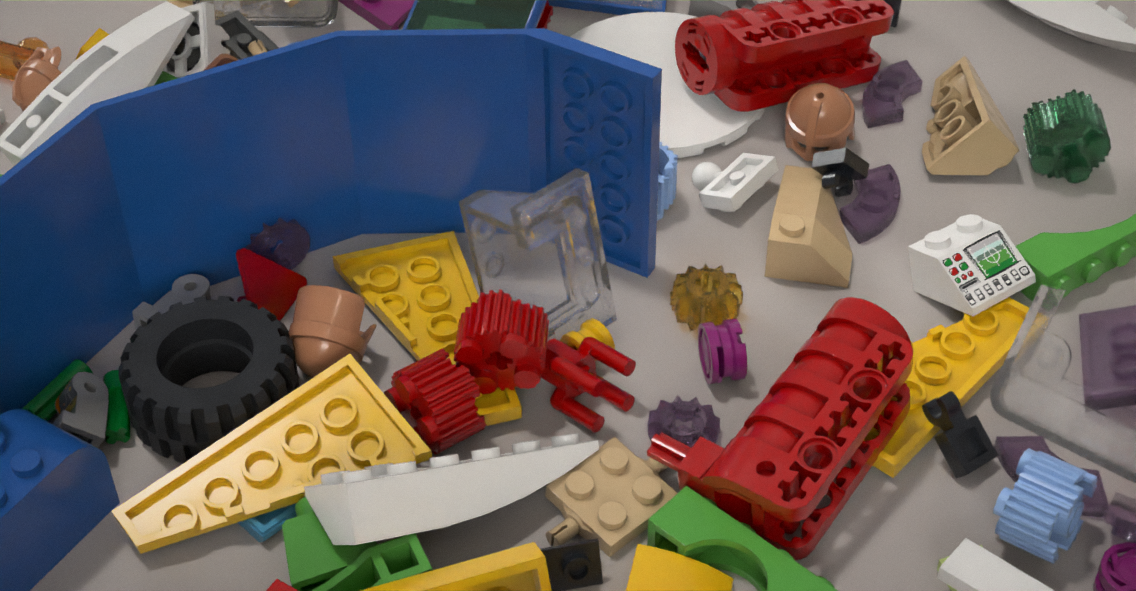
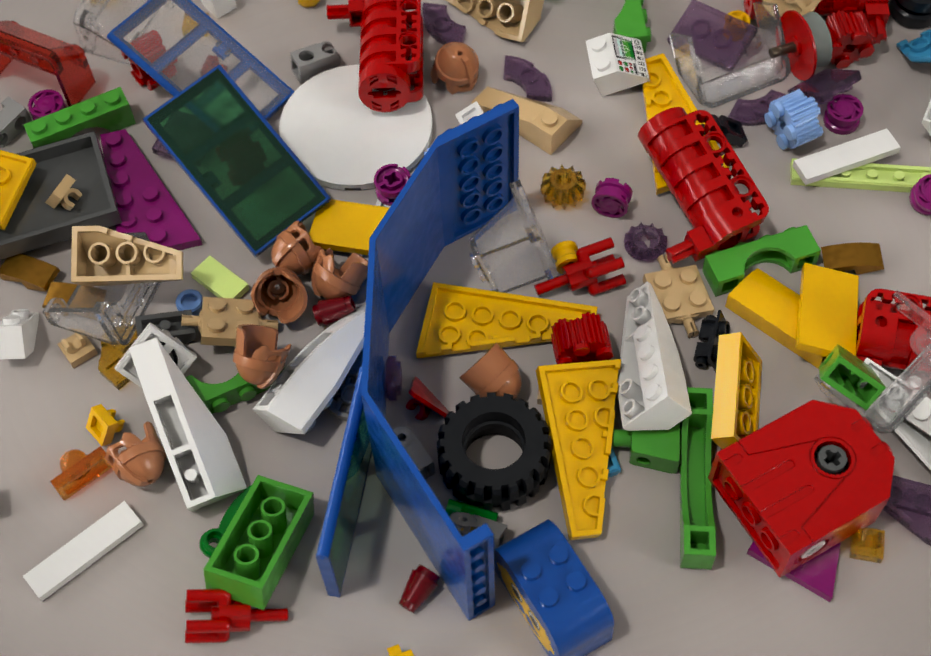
camera: 60 degrees left, 15 degrees up
red brick [454,289,549,394] -> none
black tile [811,147,869,197] -> none

